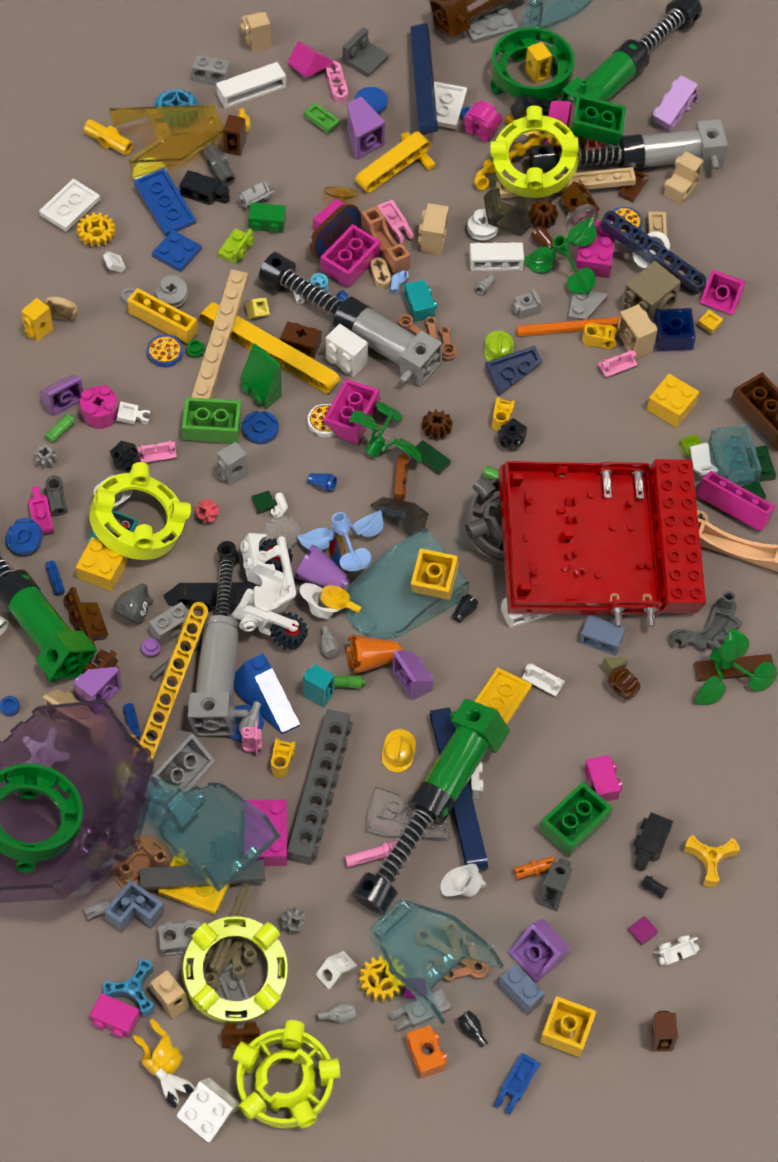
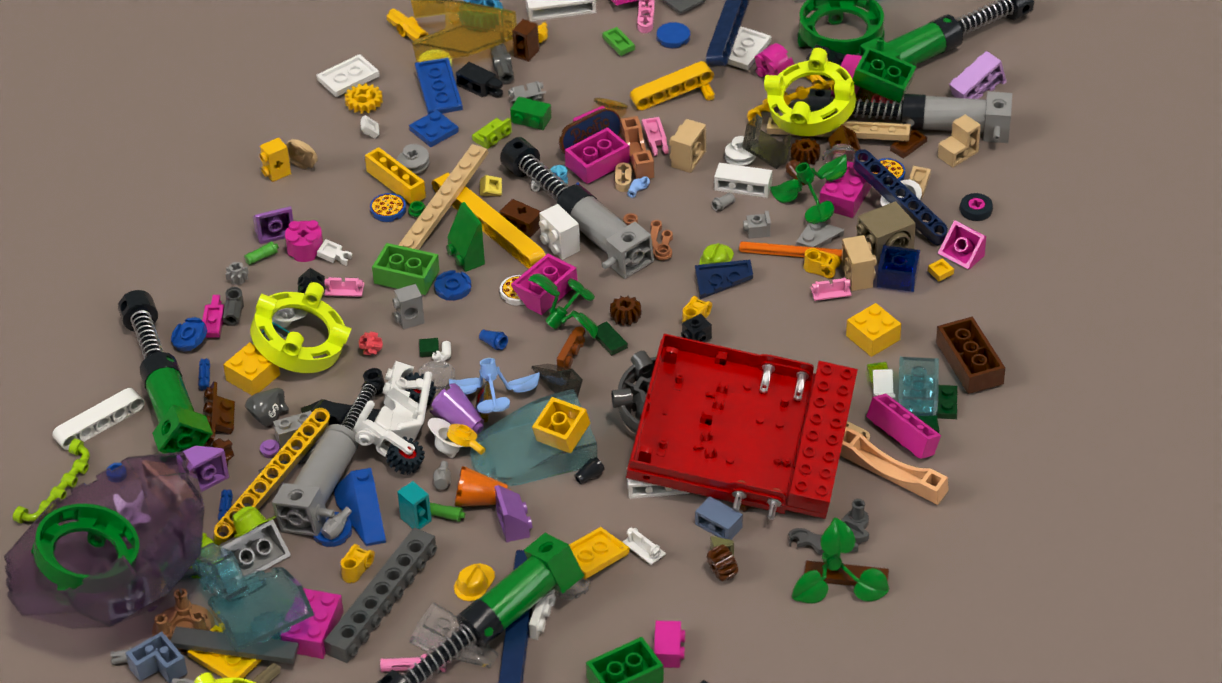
camera: 20 degrees right, 15 degrees down
bright pink hinge [241,721,262,757] -> none
medium lavender slope [347,97,385,160] -> none
teal brick [404,279,437,322] -> none
yellow brick [525,42,552,84] -> none
none -> lime piece [232,506,277,538]
none -> black bush [960,193,993,221]

